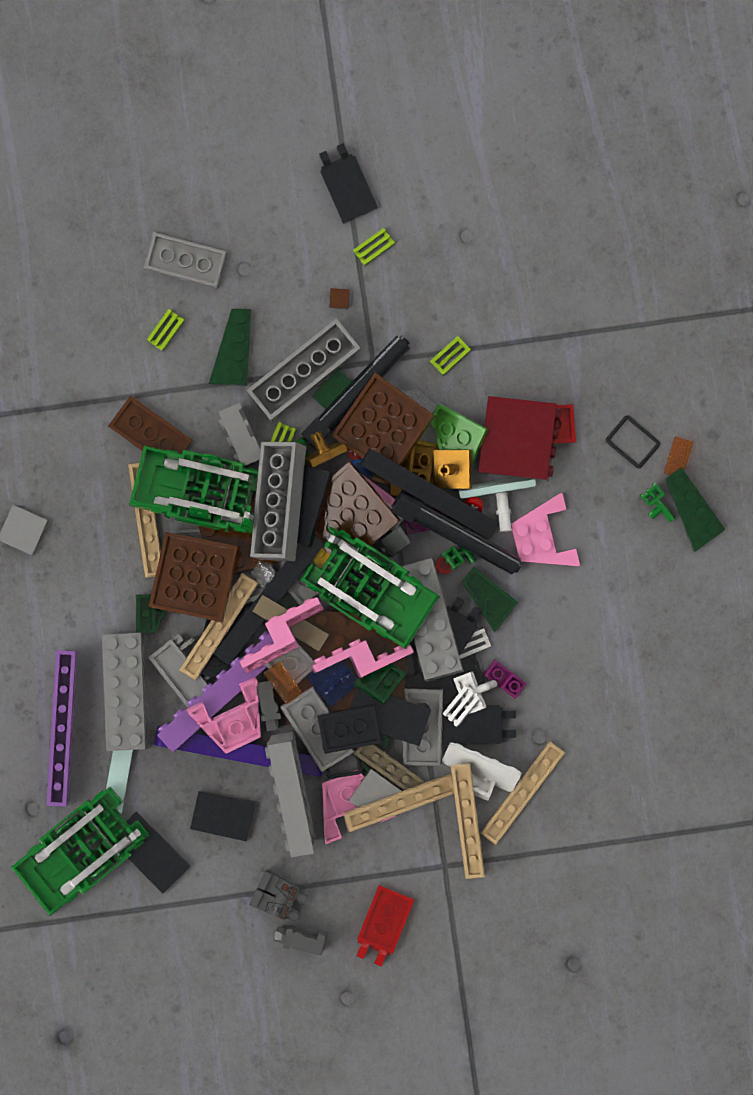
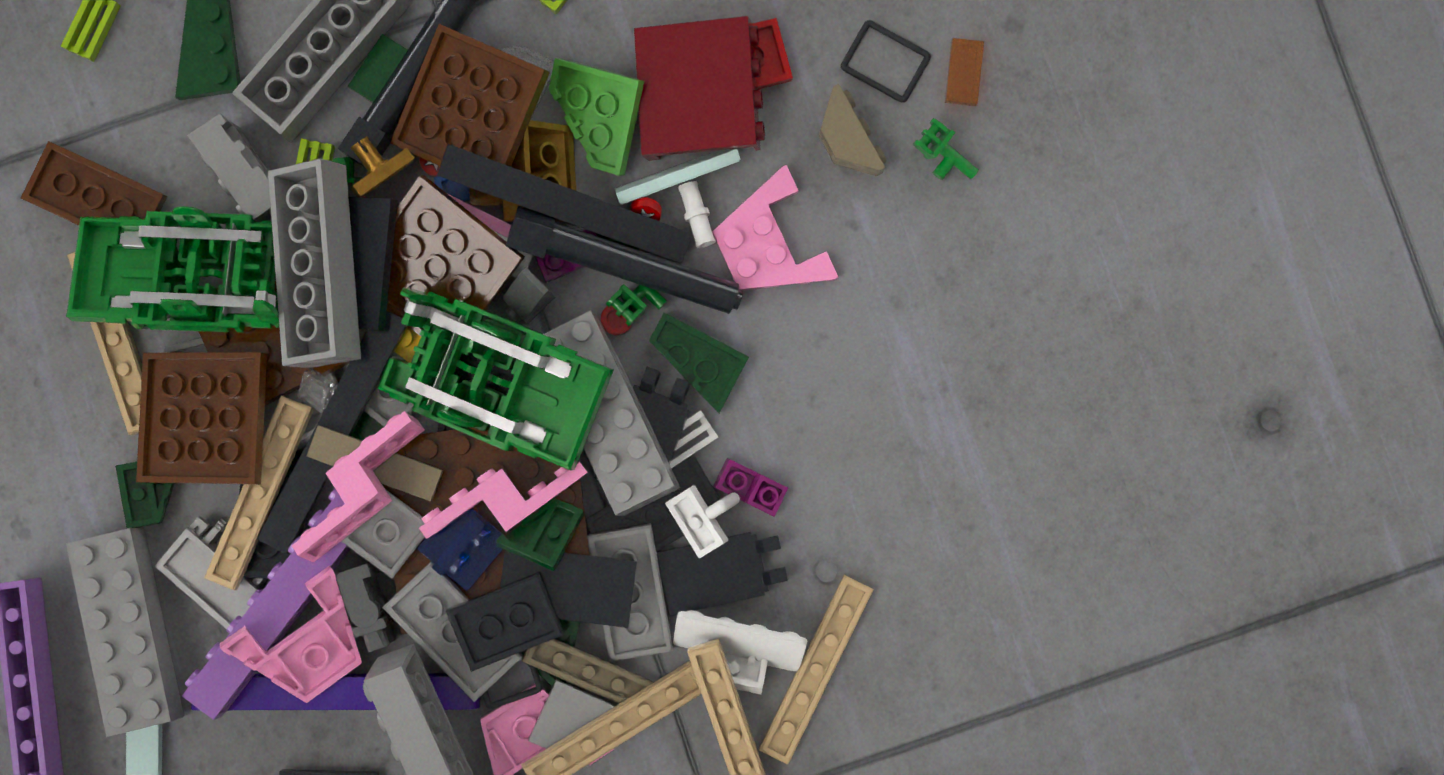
camera: 10 degrees left, 0 degrees up
clear orange tile [263,661,302,704] -> none
pearl gold tile [434,450,472,489] -> none
white tile [443,685,482,727] -> none
dark green wing [665,467,726,552] -> none
none -> dark tan slope [819,84,886,176]

